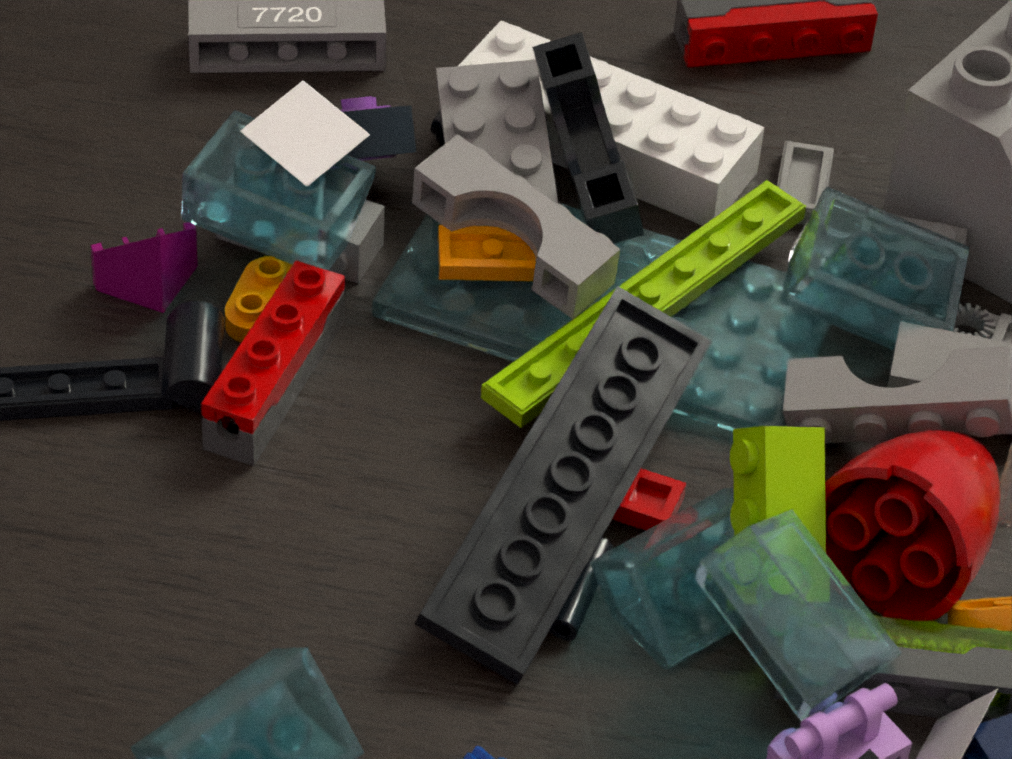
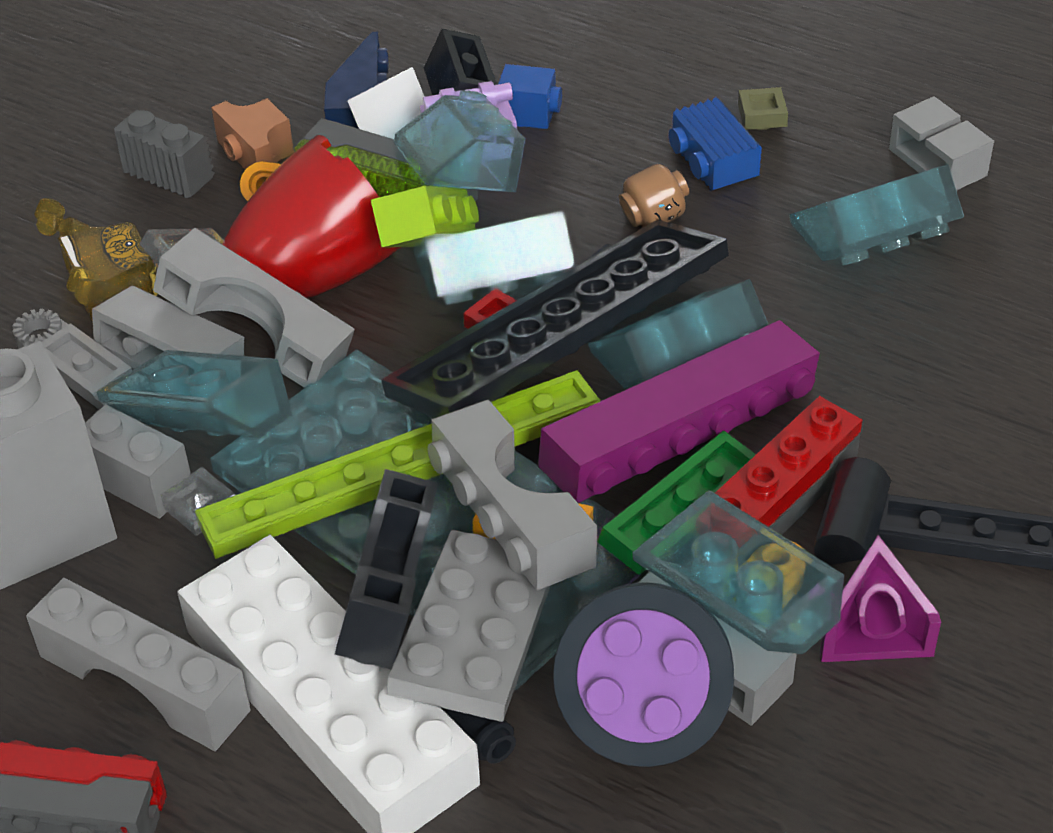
camera: 155 degrees left, 0 degrees up
white sticker [240,81,370,187] -> none
light grey tile [777,141,834,228] -> none
none -> light grey arch [26,578,251,752]
none -> magenta brick [538,320,820,503]
none -> clear light blue slope [588,279,768,390]
none -> green plate [597,431,756,575]
none -> medium nougat head [619,164,689,228]

